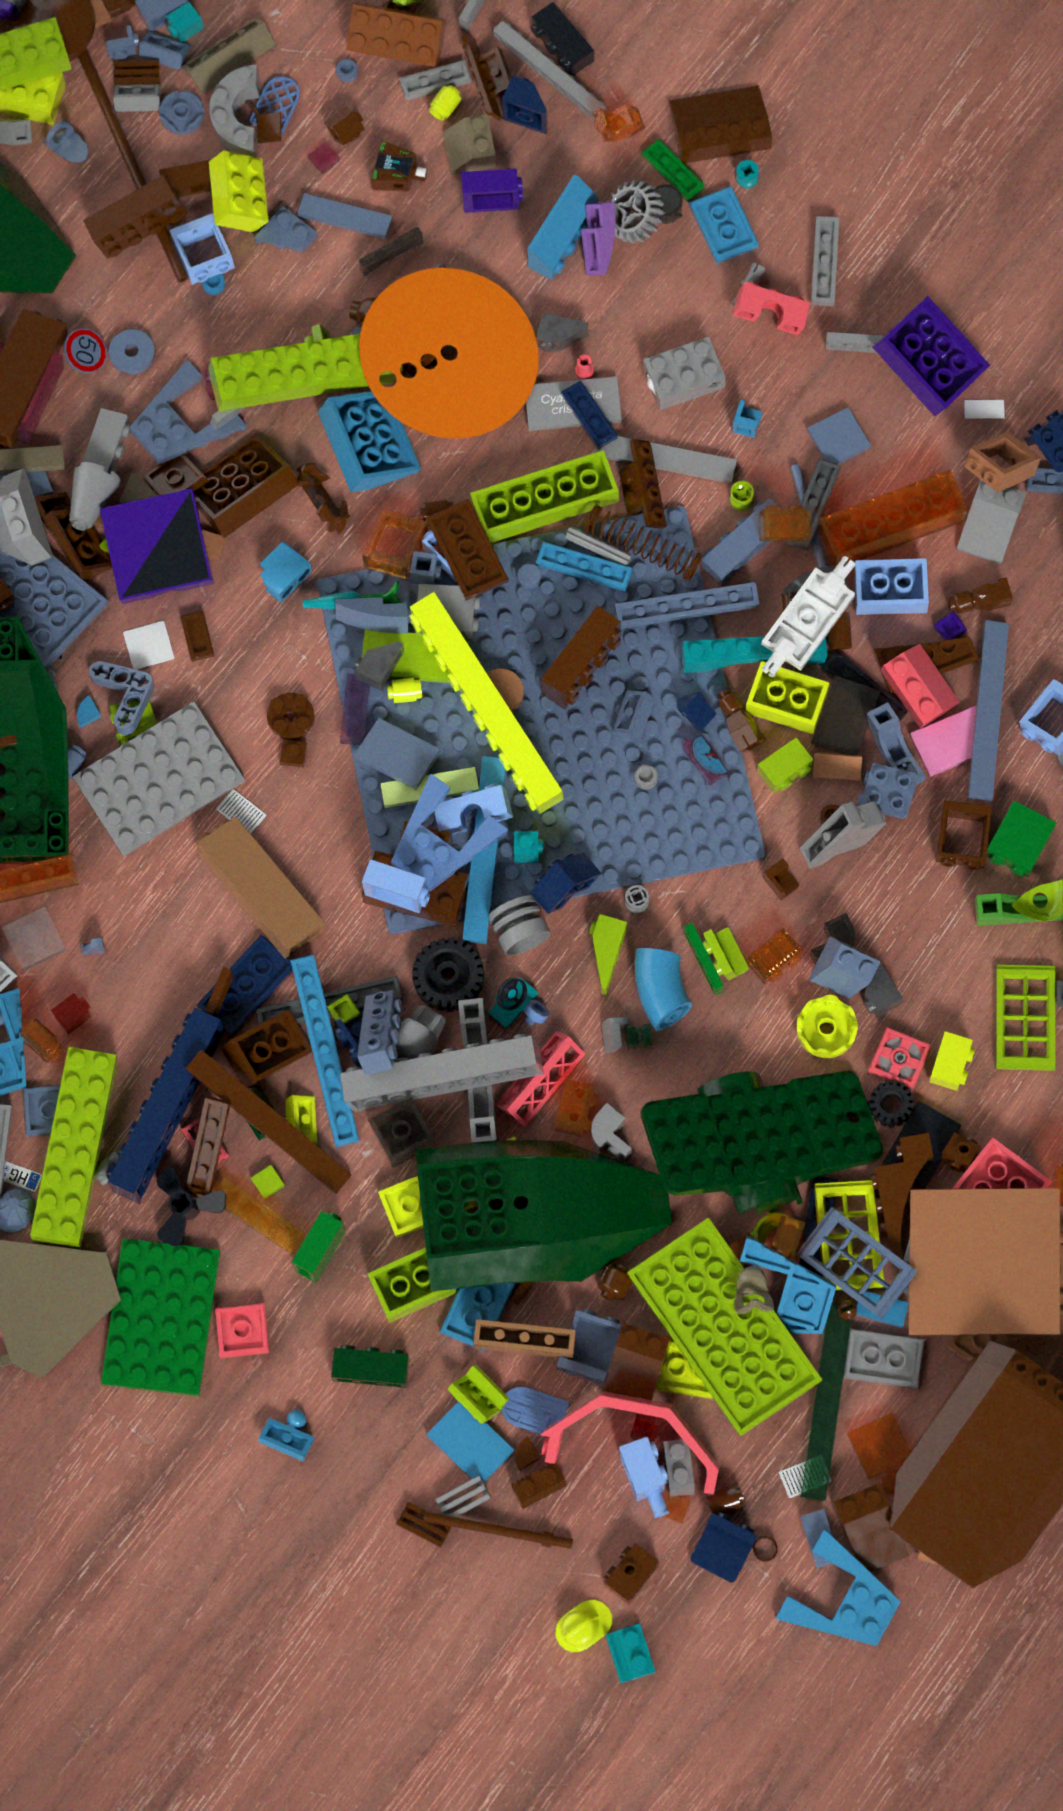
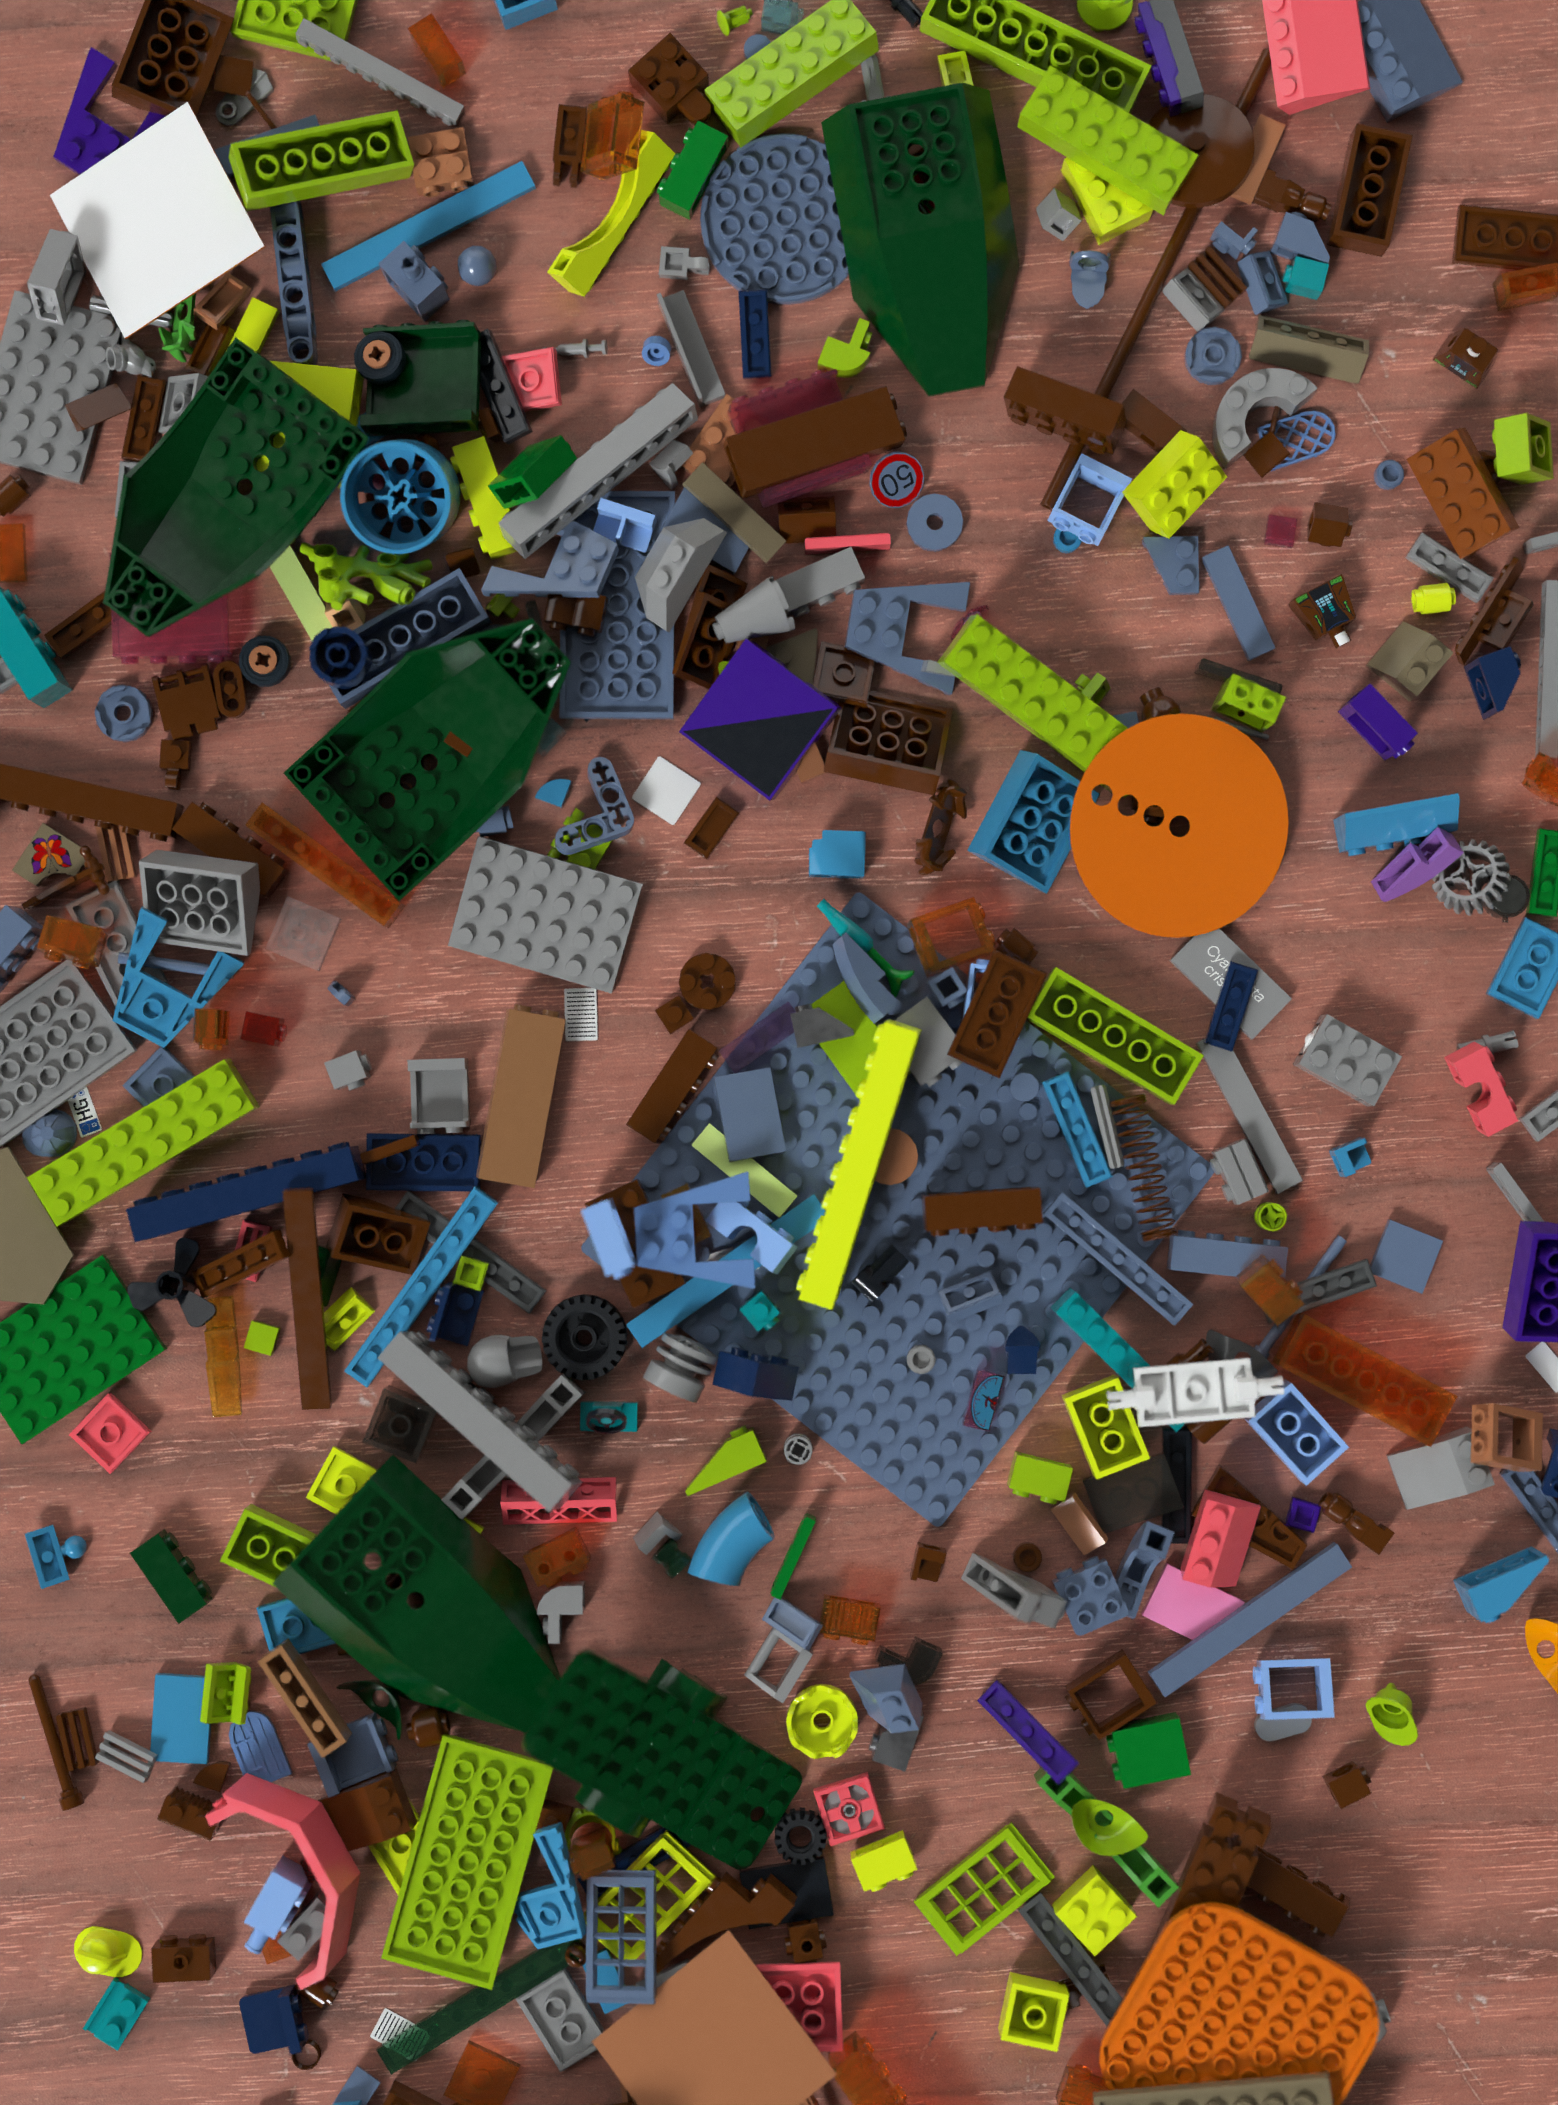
camera: 50 degrees right, 15 degrees up
light grey arm [94,1151,119,1185] -> none
green brick [292,1211,346,1283] -> none
sand blue brick [357,990,403,1075] -> none
neon yellow brick [387,678,422,703] -> none
reddish brown bar [423,1511,573,1549] -> none
medium blue tile [524,1000,550,1026] -> none
flat silver slope [536,312,589,352] -> none
coral pin [575,354,594,379] -> none
reddish brown bracket [619,439,667,529] -> none
lime bracket [703,928,749,981] -> none
reddish brown piece [718,688,766,752] -> none
dark tan piece [734,1266,774,1314] -> none
none -> reddish brown piece [28,1674,85,1811]
none -> light grey brick [324,1050,372,1091]
none -> dark green piece [336,1680,402,1740]
none -> light grey panel [407,1058,470,1134]
none -> reddish brown brick [626,1029,719,1143]
none -> light grey tile [744,1628,813,1703]
none -> sand blue tile [762,1597,823,1650]
none -> reddish brown panel [778,496,836,544]
none -> coral tile [805,533,891,555]
none -> black piece [851,1244,909,1303]
none -> dark purple tile [977,1680,1080,1784]
none -> light grey brick [1210,1139,1269,1205]
none -> lime window [1211,673,1286,733]

